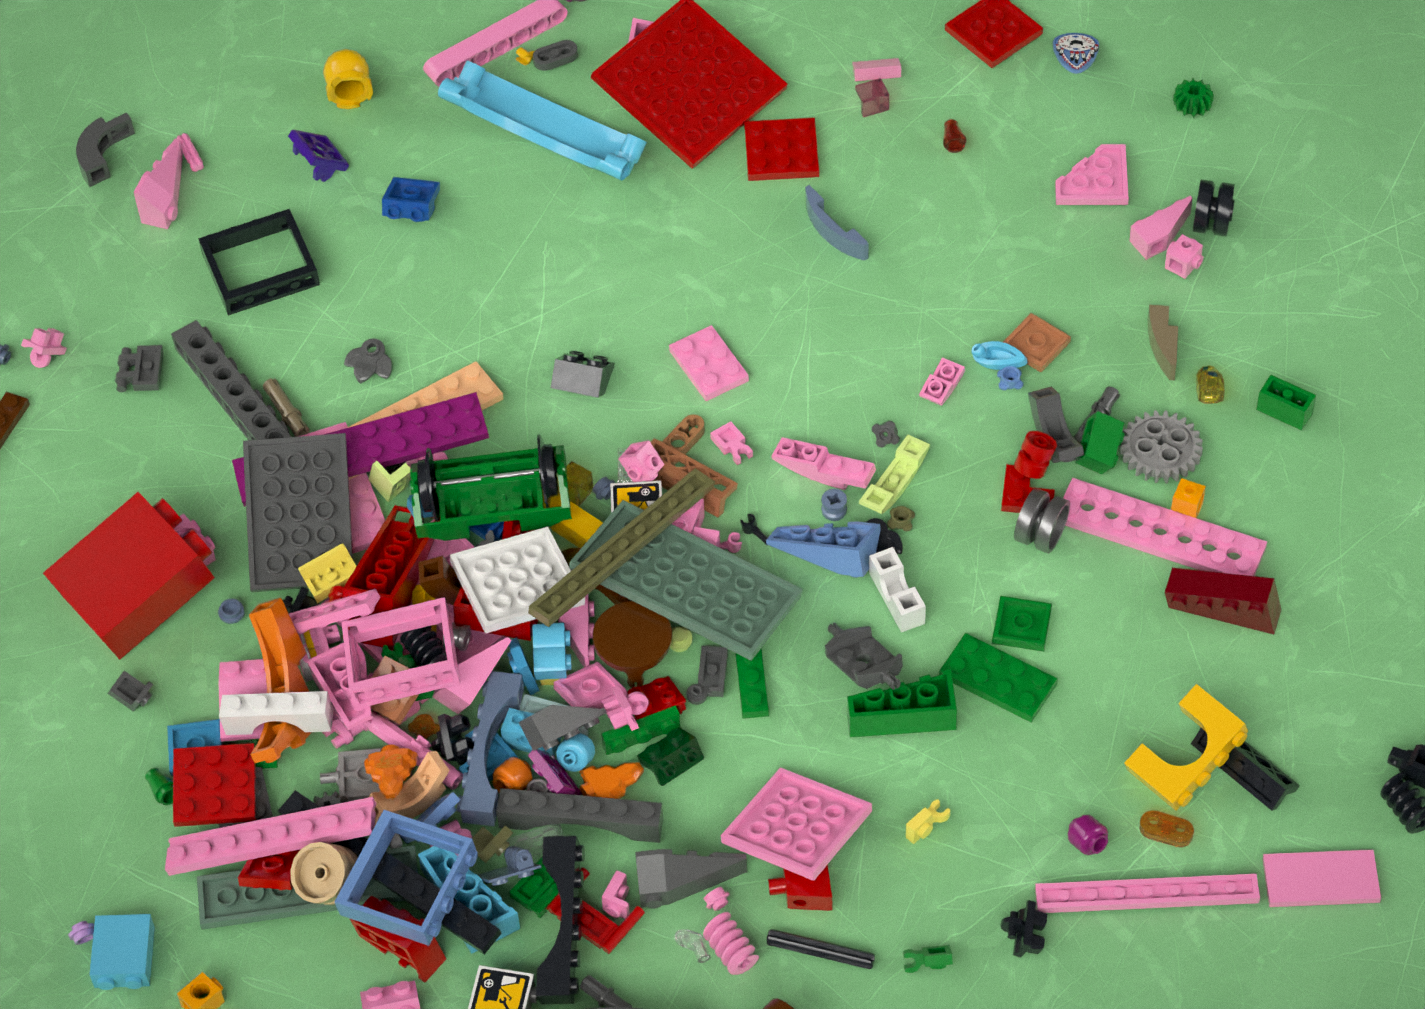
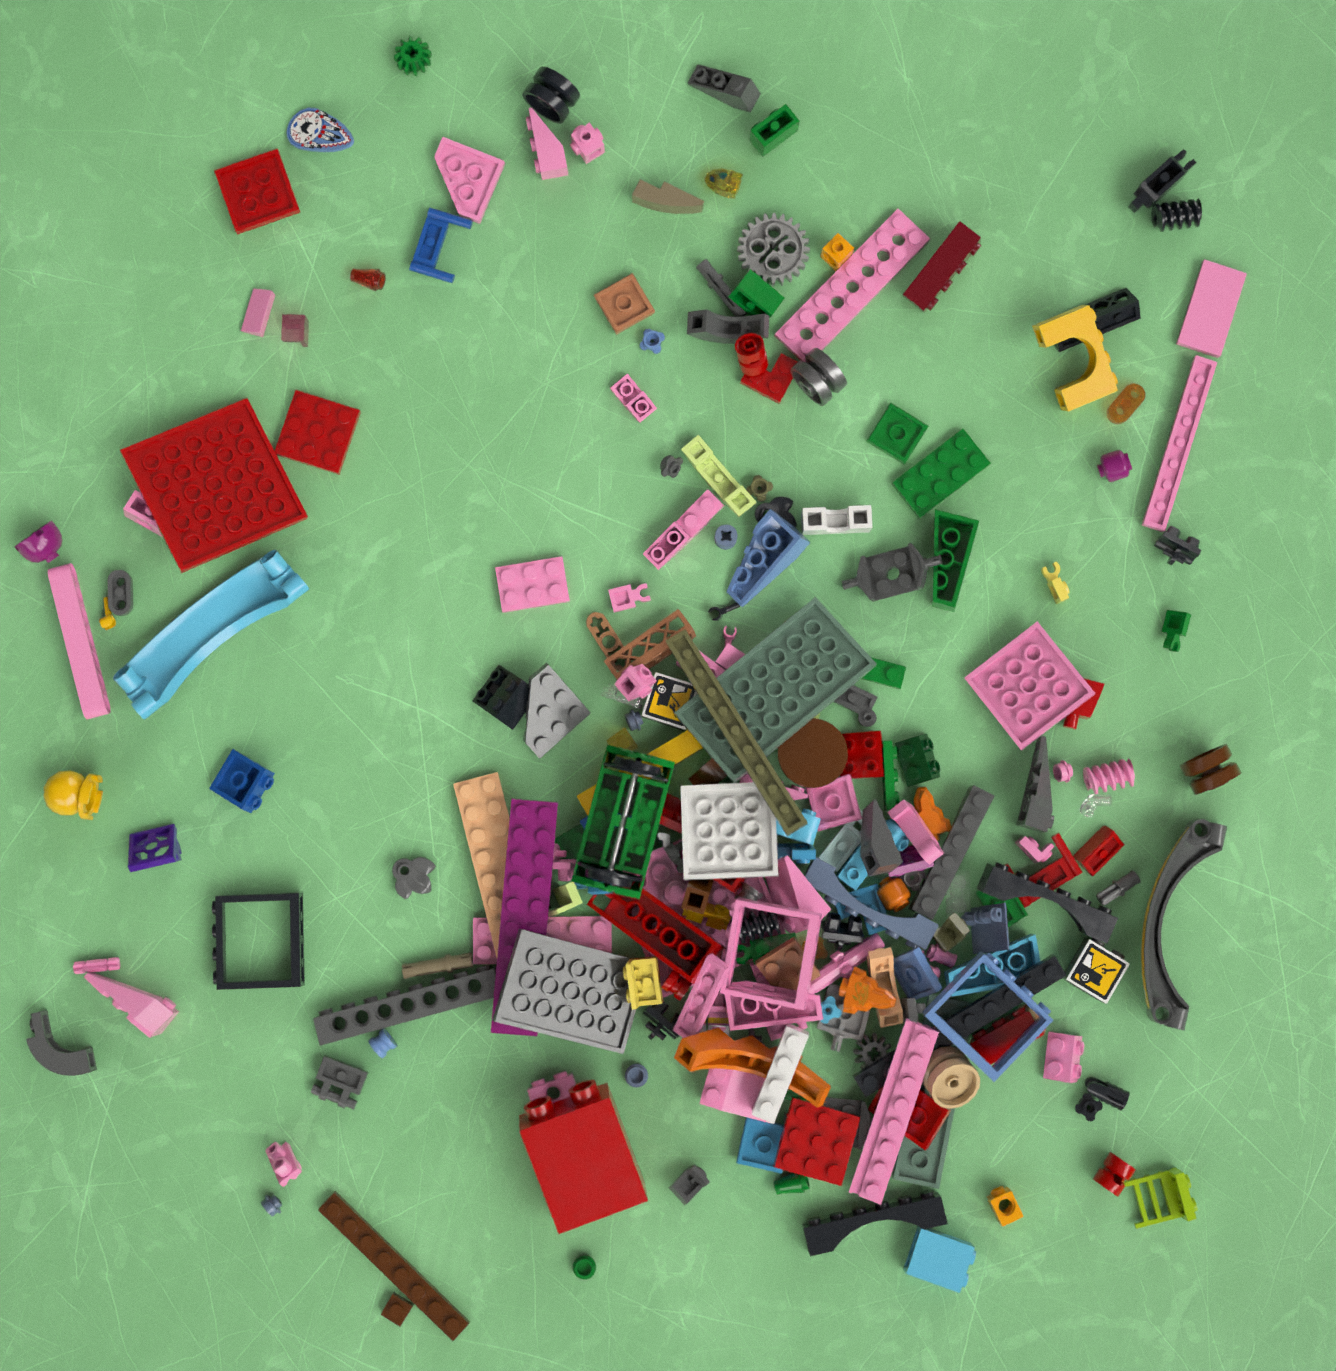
camera: 75 degrees left, 30 degrees up
lavender plate [68,921,94,945] -> none
bright pink hips [602,685,648,731] -> none
black axle [766,929,875,969] -> none
sand blue slope [805,185,869,261] -> none
medium azure arm [971,341,1028,370] -> none
none -> medium blue wheel [368,1028,397,1058]
none -> blue plate [409,208,473,283]
none -> plate [523,663,591,759]
none -> green plate [573,1255,596,1280]
none -> dark grey slope [688,64,761,113]
none -> black arch [802,1190,948,1257]
none -> medium azure plate [820,996,841,1024]
none -> bright pink leg [887,800,944,864]
none -> red slope [1073,825,1125,877]

